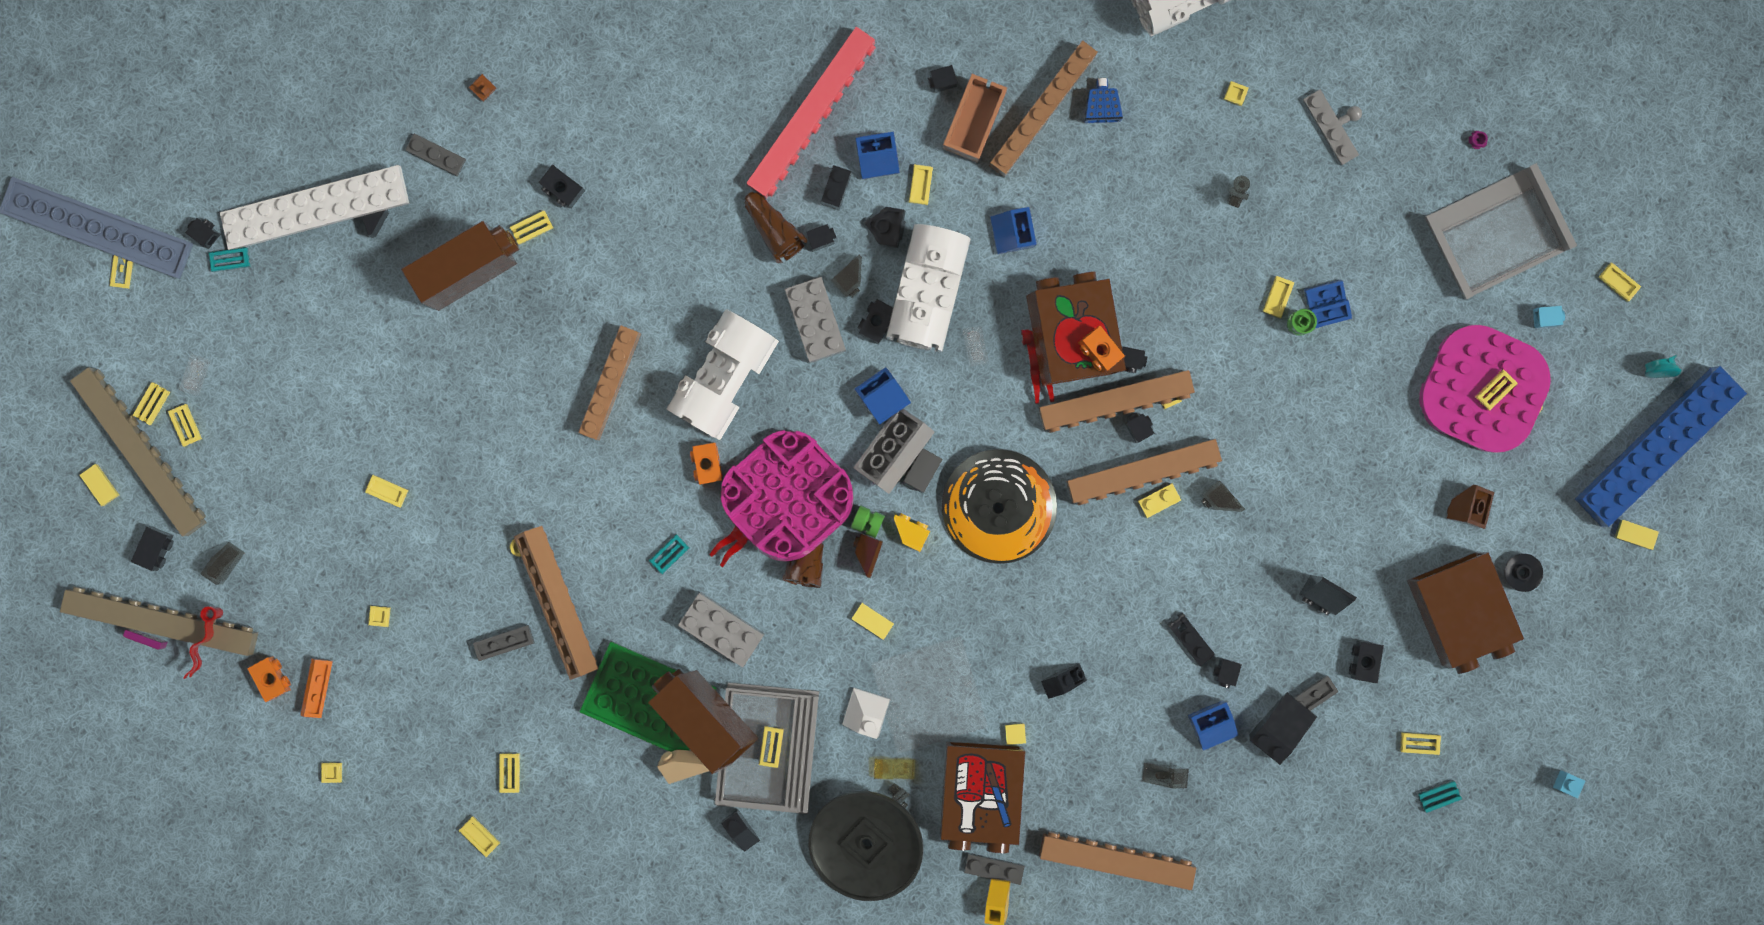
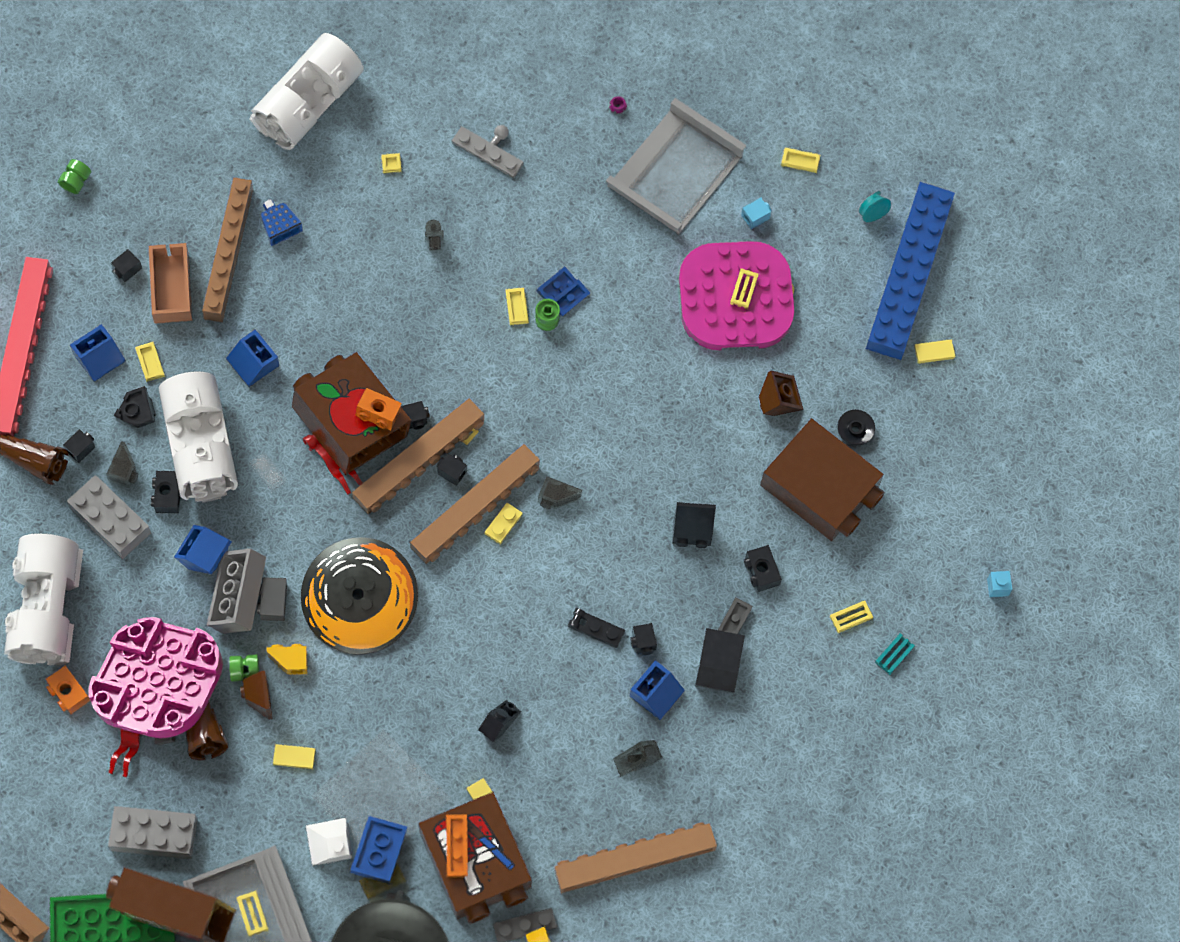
camera: 30 degrees left, 20 degrees down
teal tile [649,534,690,574] -> none
black brick [821,165,852,211] -> none
none -> blue plate [350,816,407,884]
none -> orange plate [446,815,468,877]

